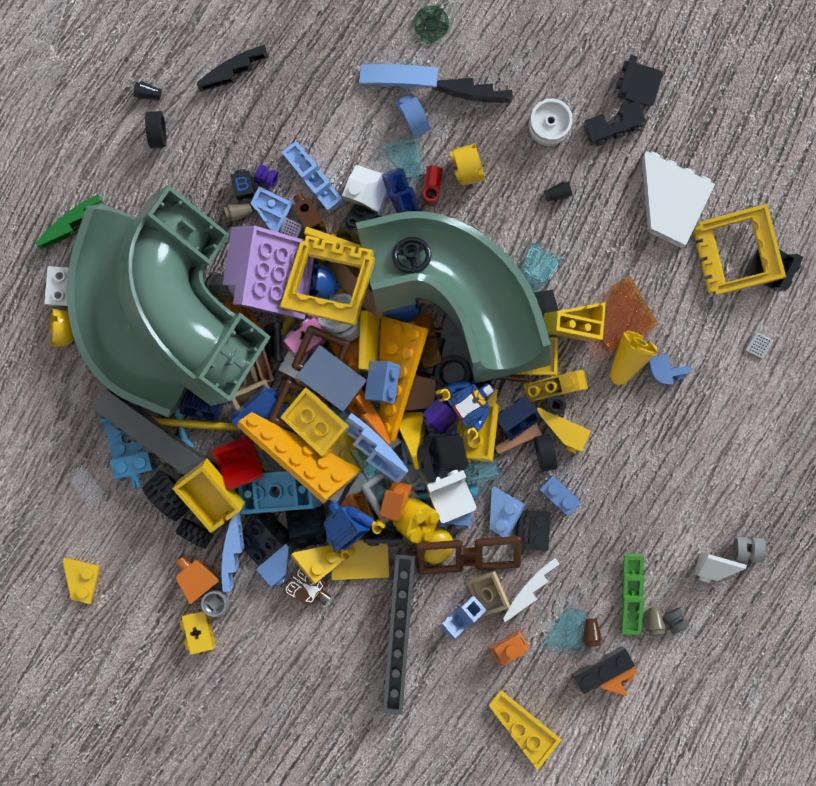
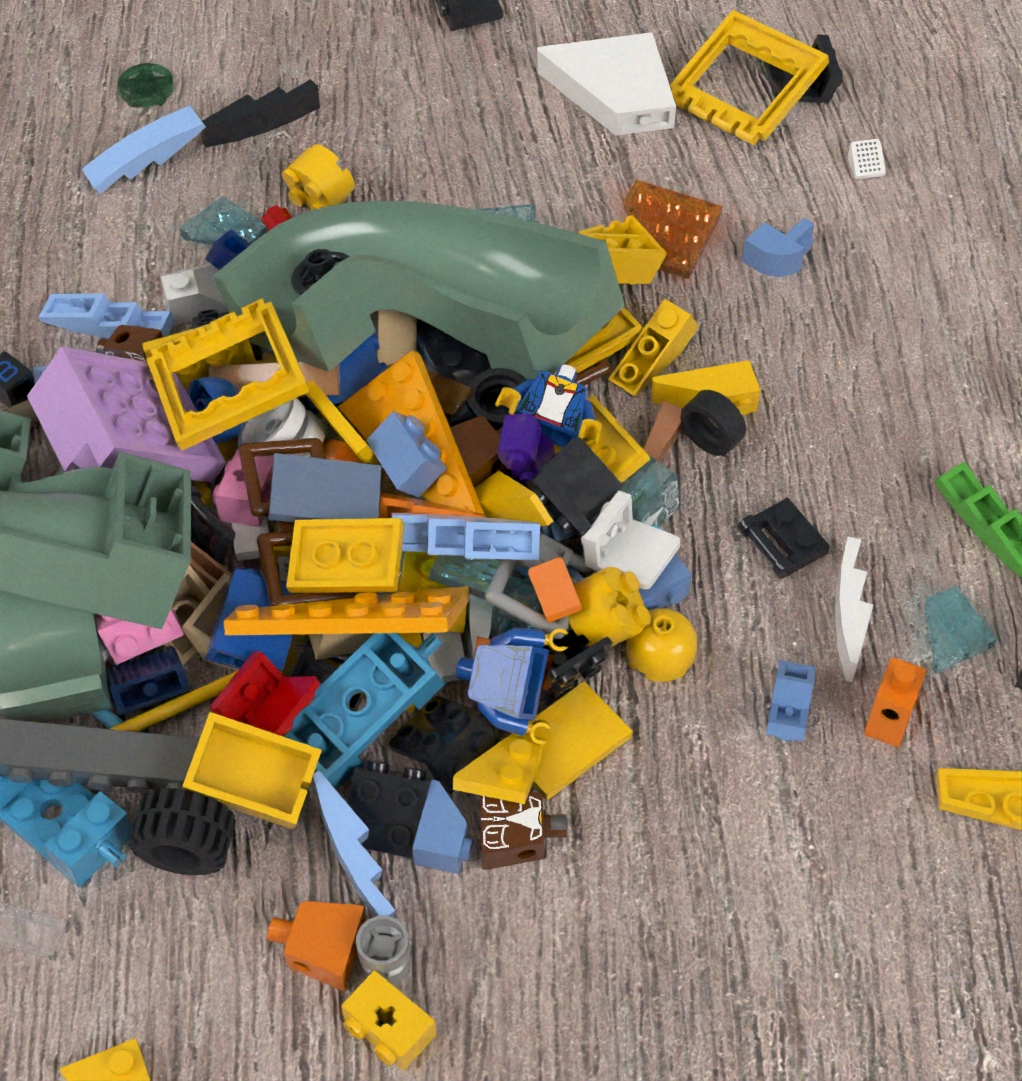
camera: 35 degrees left, 30 degrees down
black tyre [175,518,213,549] -> none
dark purple wheel [253,164,279,189] -> none
dark grey brick [383,553,415,714] -> none
medium blue brick [395,94,431,138] -> none
reddish brown bar [416,536,522,575] -> none
tan slope [466,570,510,617] -> none
light blue wing [490,487,526,537] -> none
dark blue brick [497,396,541,440] -> none
white wheel [528,98,573,146] -> none
medium blue brick [538,476,581,516] -> none
black cone [544,181,573,202] -> none
black cone [547,395,566,415] -> none
black arch [583,101,647,146] -> none
reddish brown cone [583,618,603,647] -> none
yellow cone [609,331,658,386] -> none

